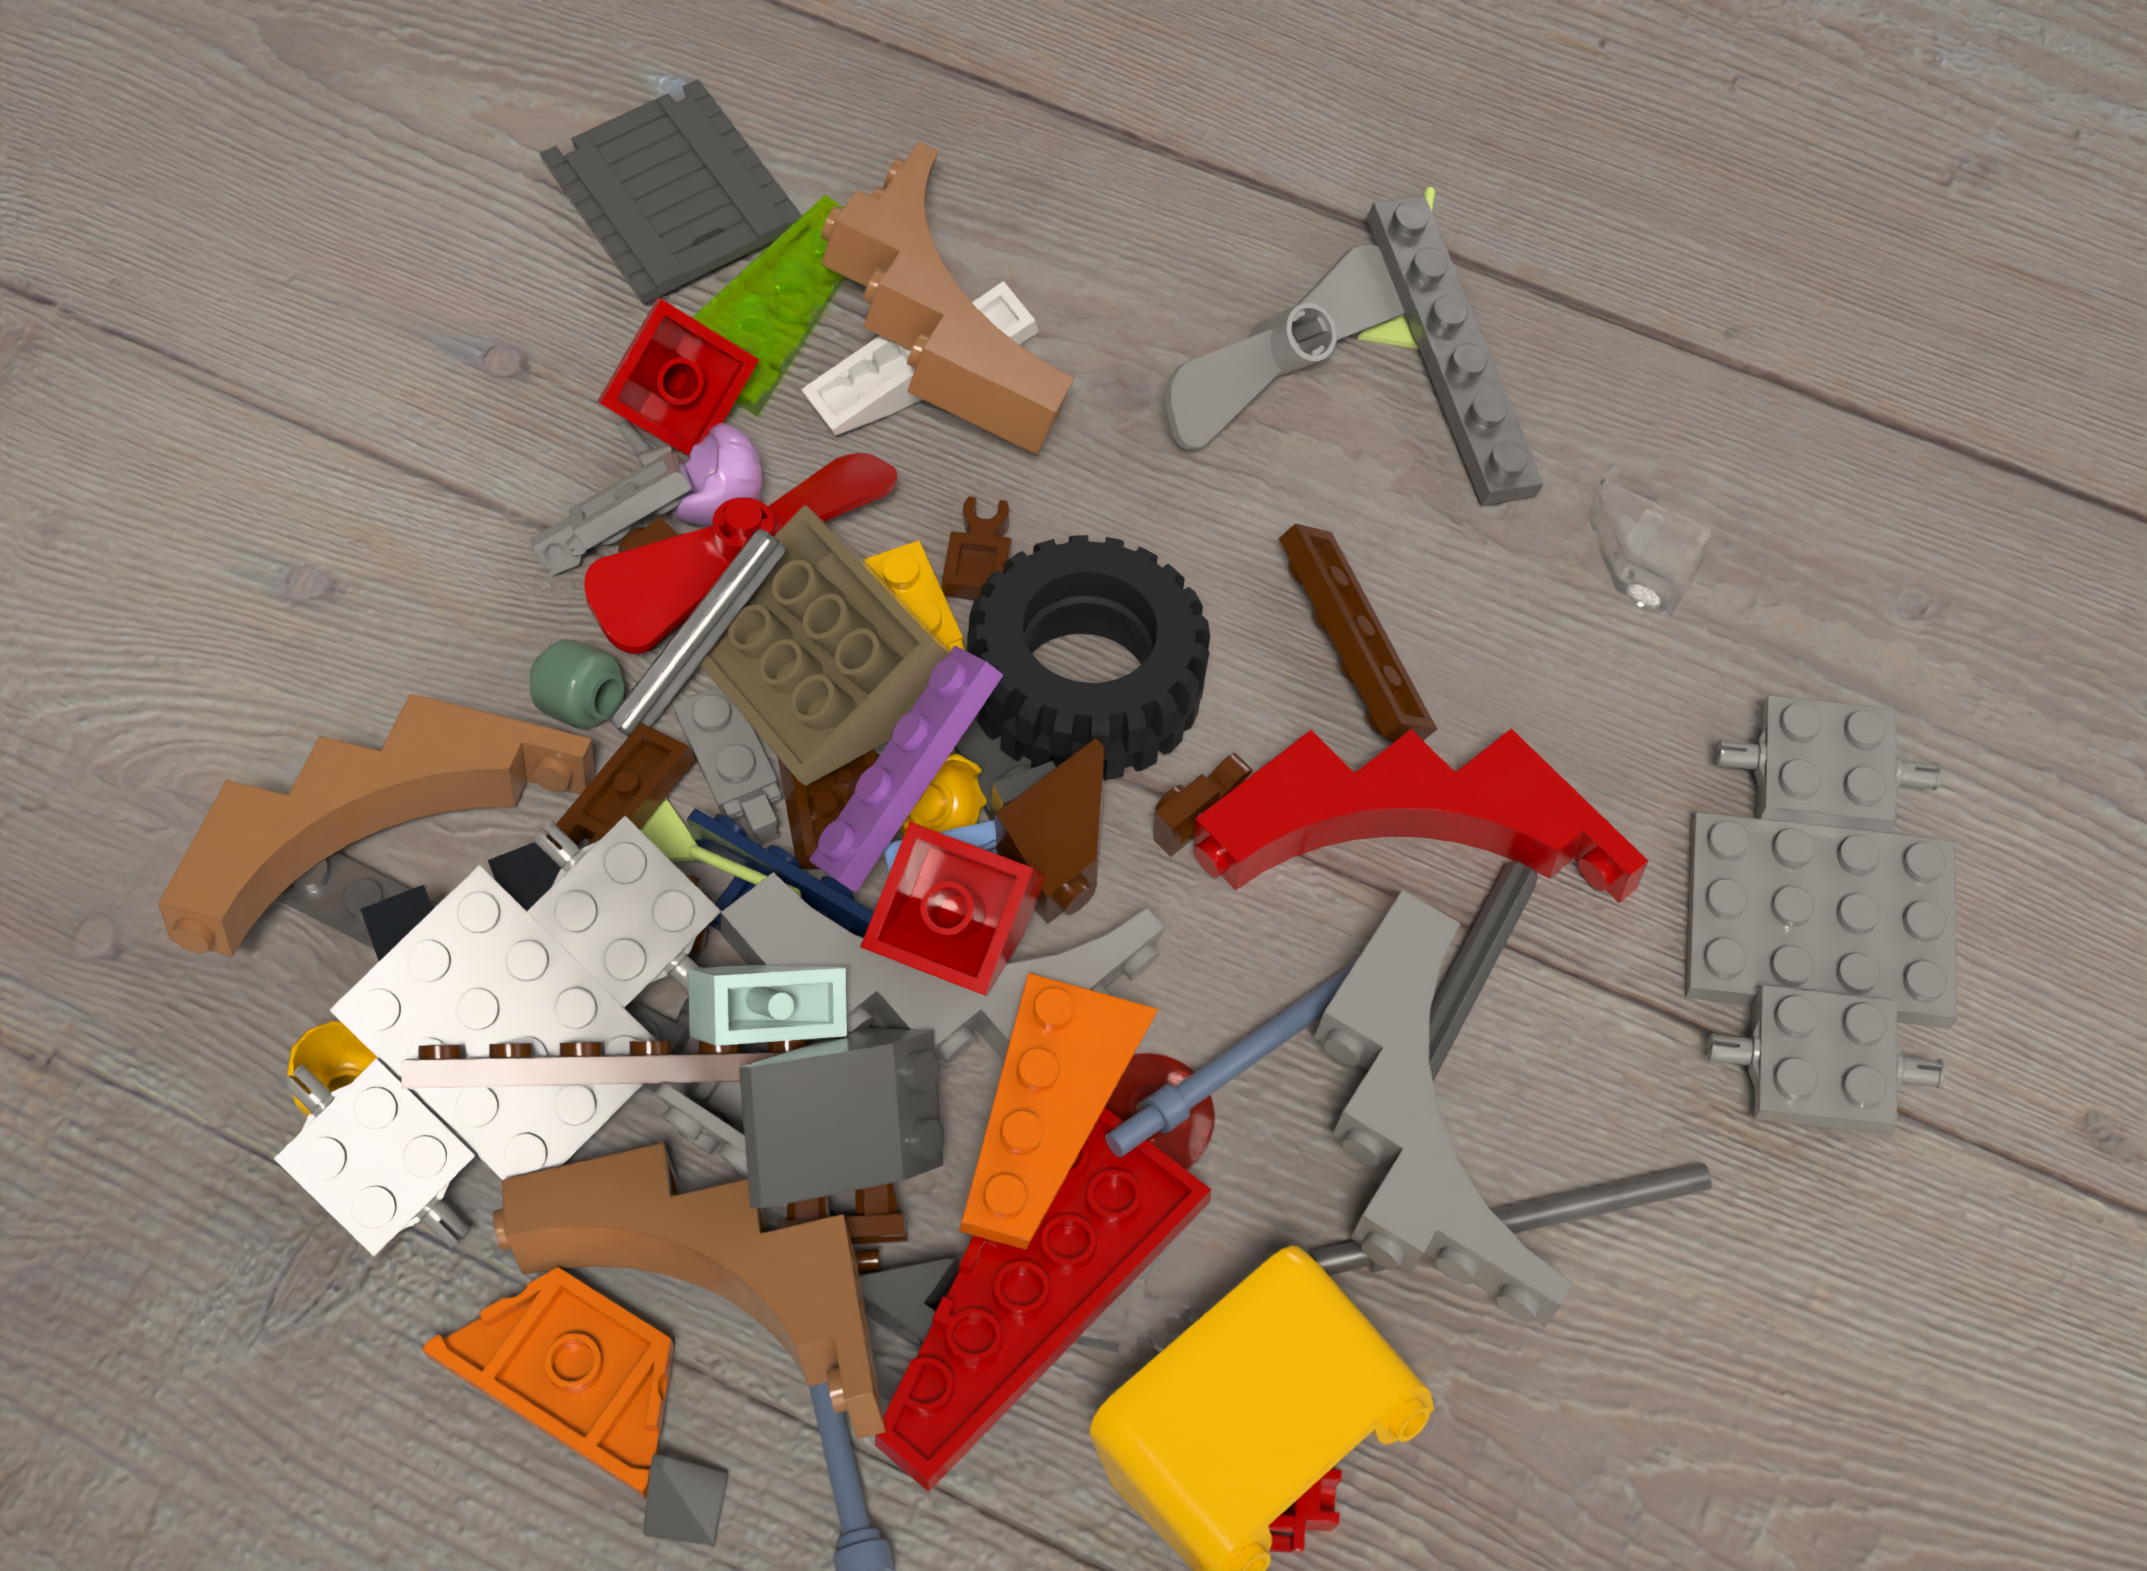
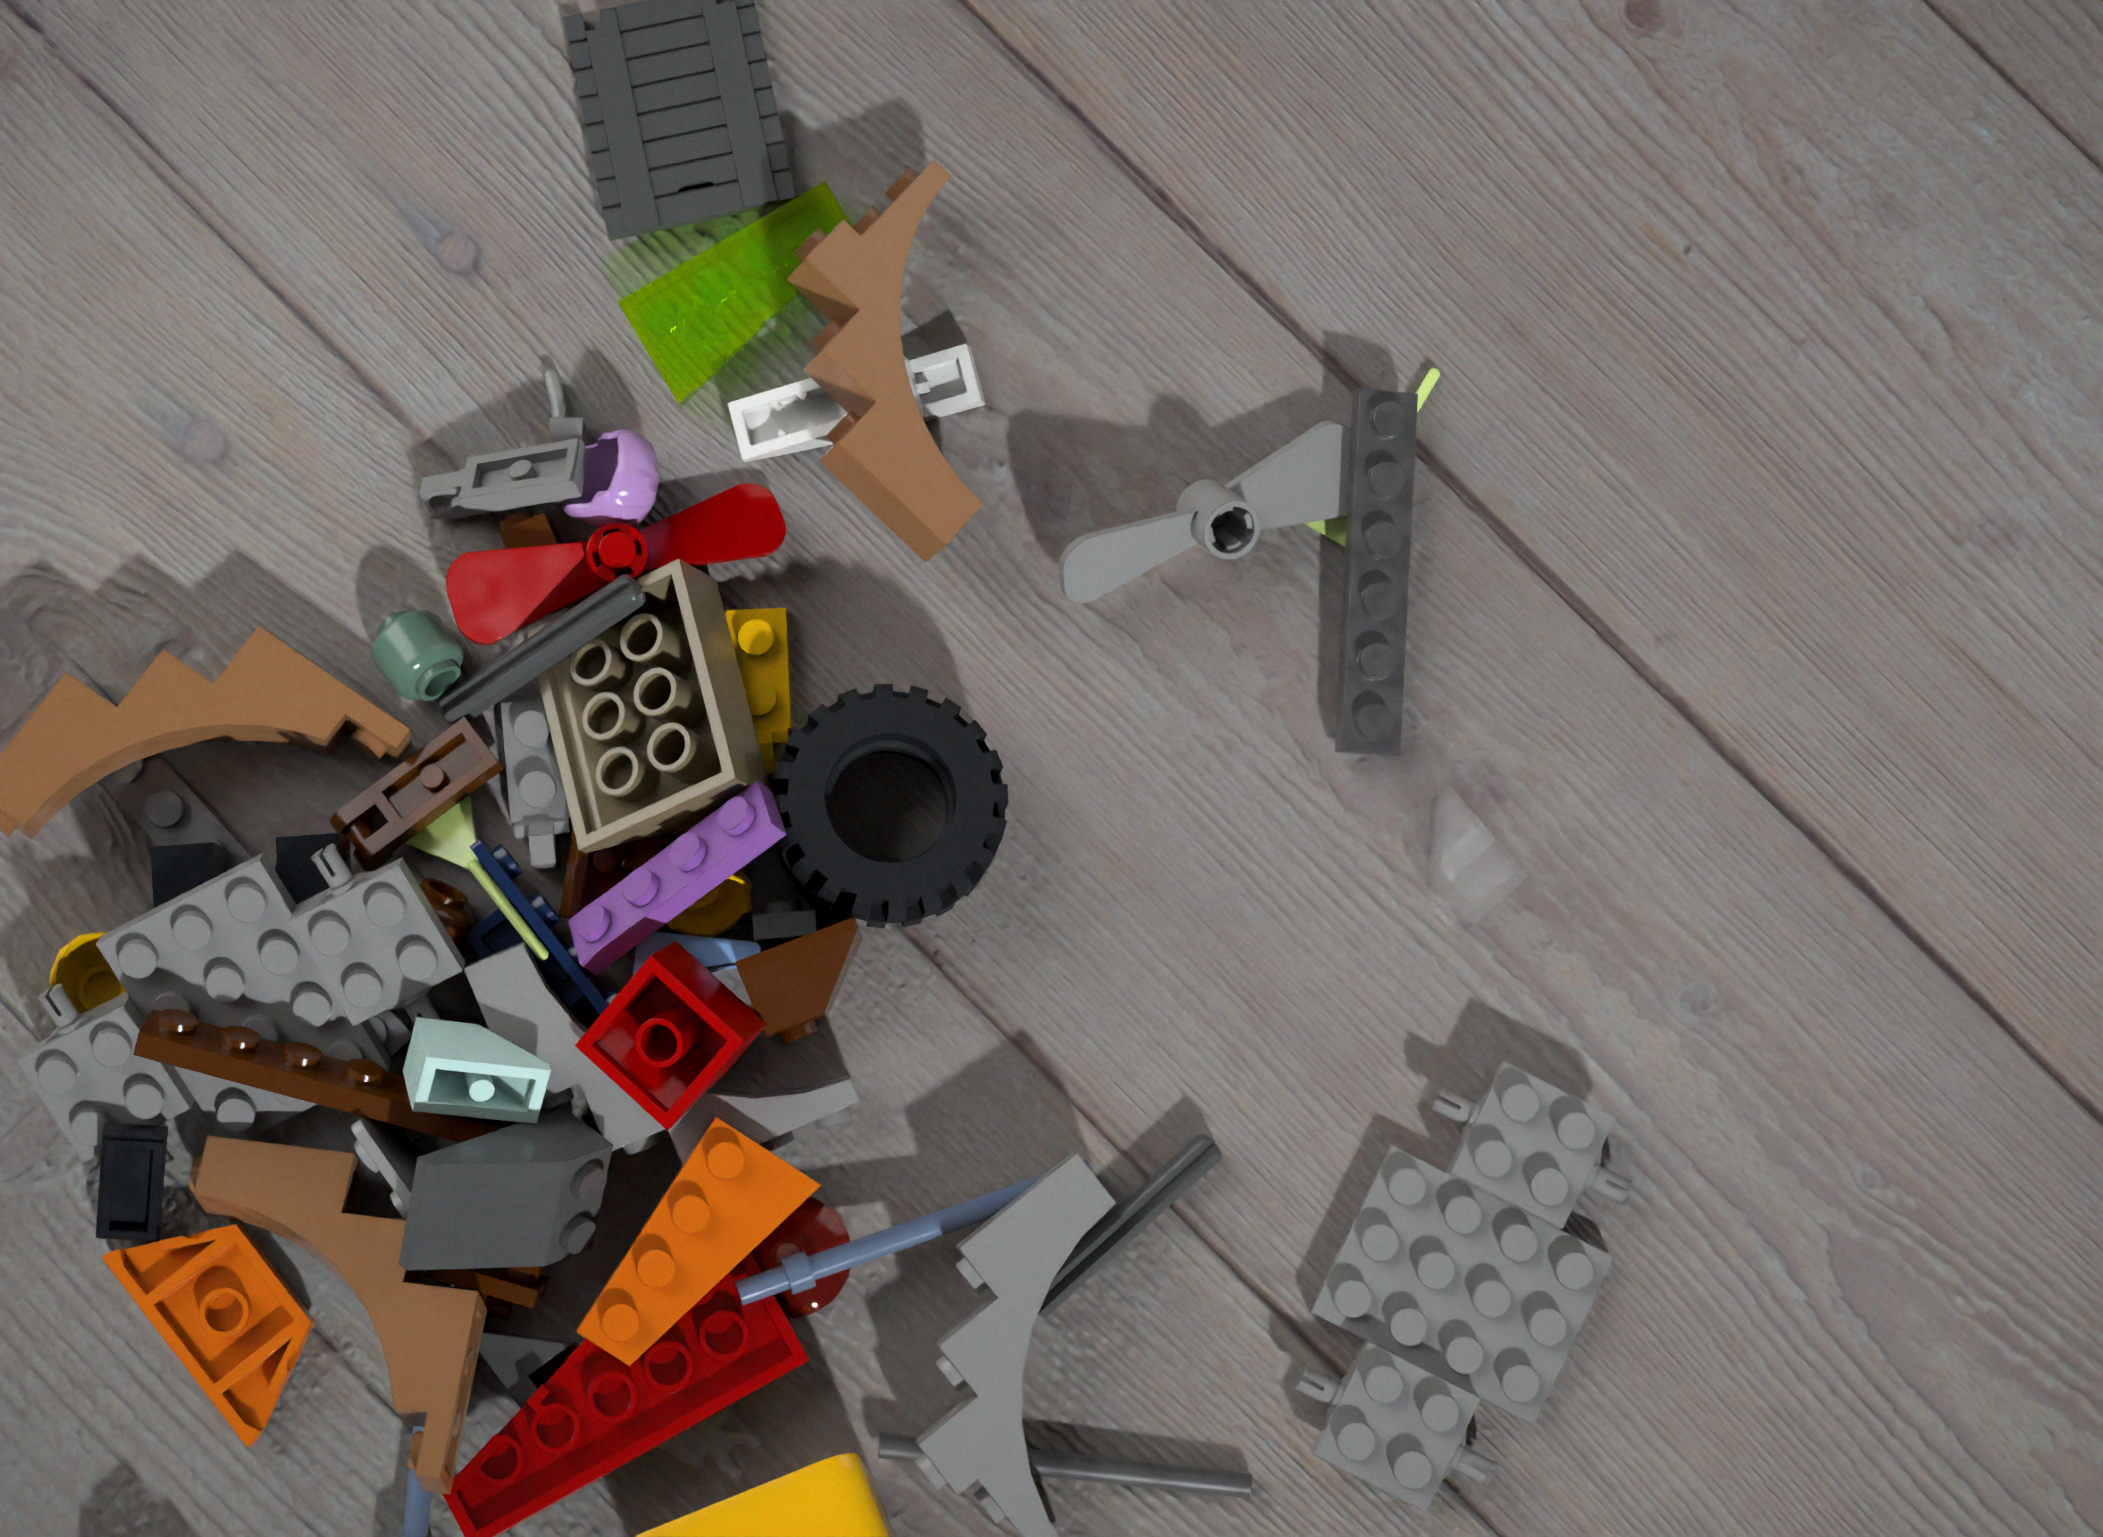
camera: 15 degrees right, 20 degrees up
red slope [597,297,760,456] -> none
dark grey slope [643,1454,728,1546] -> none
reddish brown plate [941,496,1012,599] -> none
reddish brown plate [1153,753,1252,857] -> none
red arch [1193,728,1648,903] -> none
reddish brown plate [1278,523,1437,741] -> none
none -> black tile [96,1123,168,1241]

